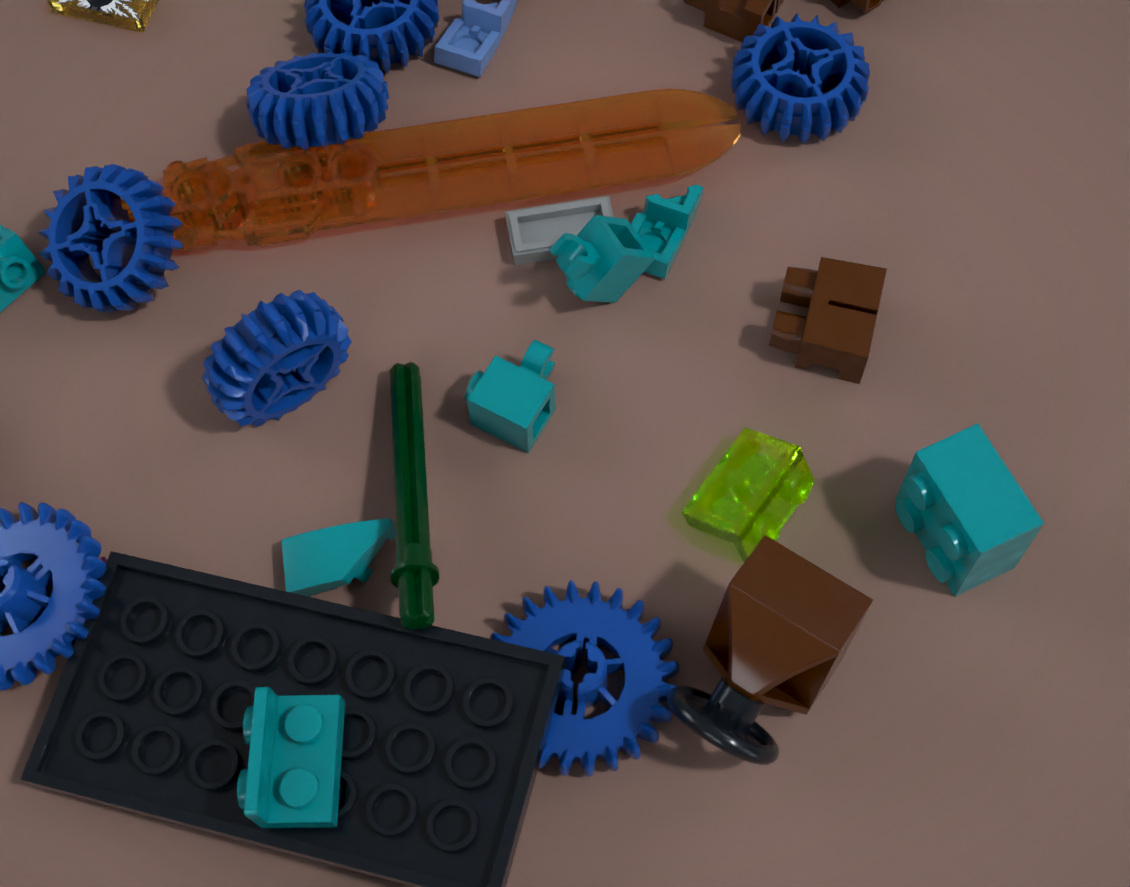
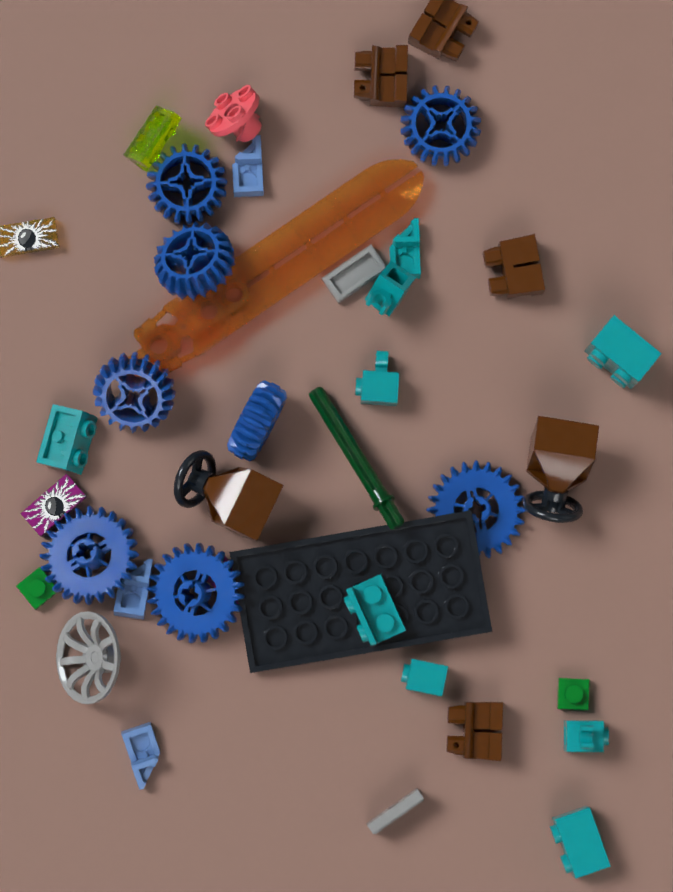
camera: 30 degrees left, 20 degrees up
teal slope [281,518,396,597] -> none
clear neon green bracket [681,427,814,562] -> none
none -> reddish brown piece [174,450,284,541]

